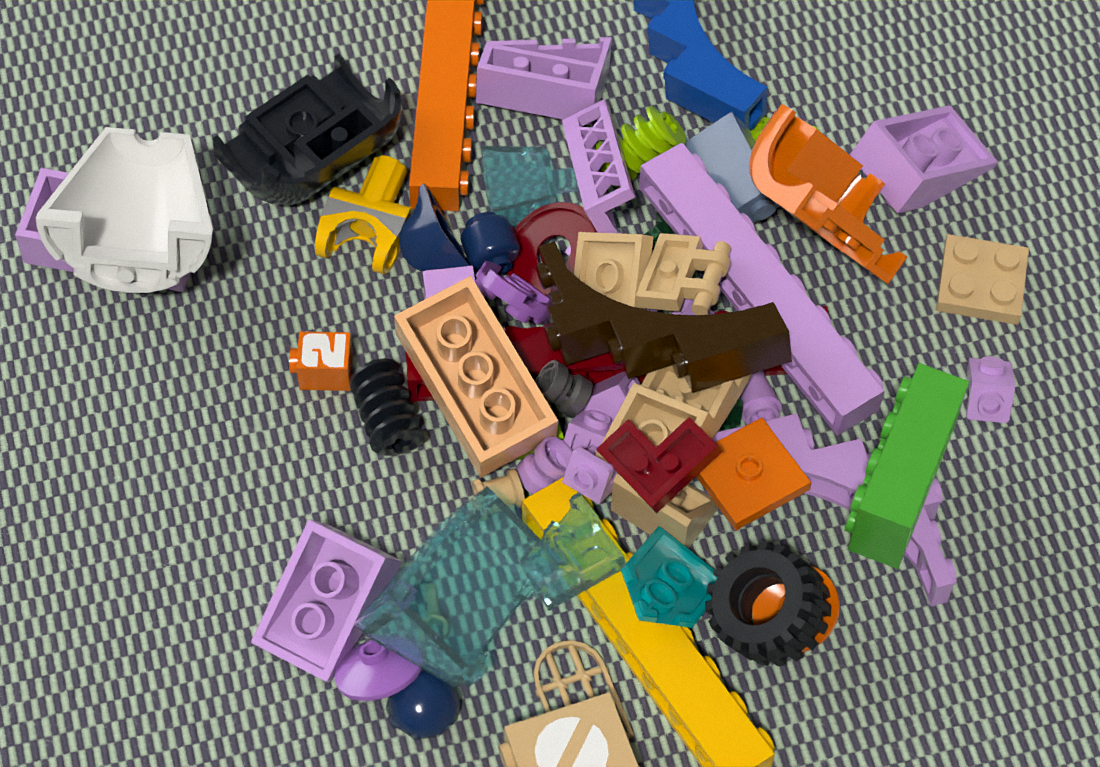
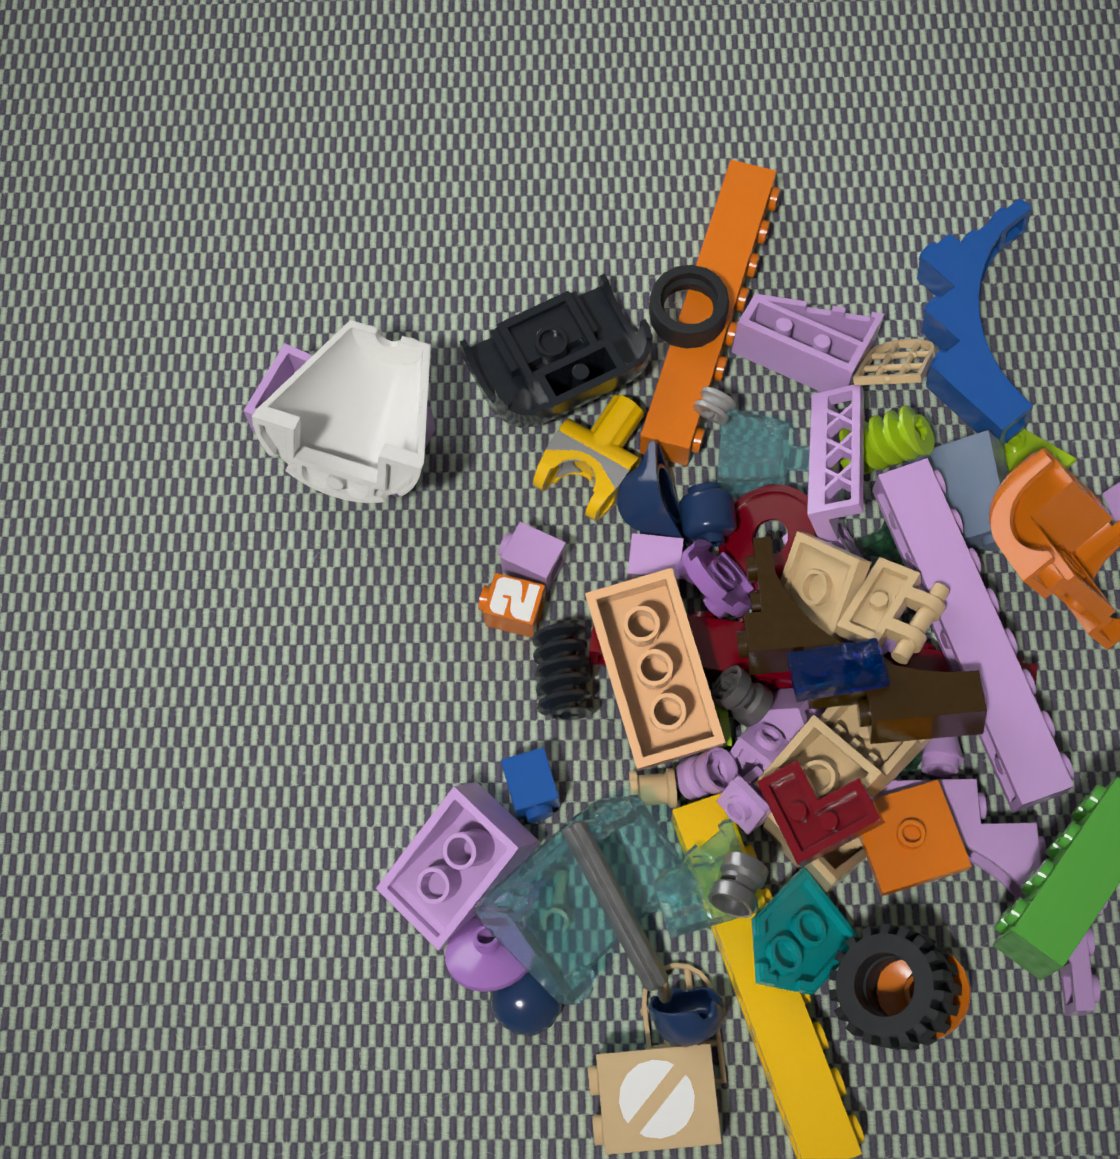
camera: 20 degrees right, 10 degrees up
none -> lavender brick [498,522,567,593]
none -> blue brick [501,747,560,823]
none -> flat silver axle [562,820,668,991]
none -> dark blue hair [648,987,726,1047]
none -> black tyre [649,265,729,349]
none -> light grey bush [693,386,736,425]
none -> flat silver wheel [708,852,769,918]
none -> clear blue plate [787,638,890,702]
none -> tan window [853,339,936,386]

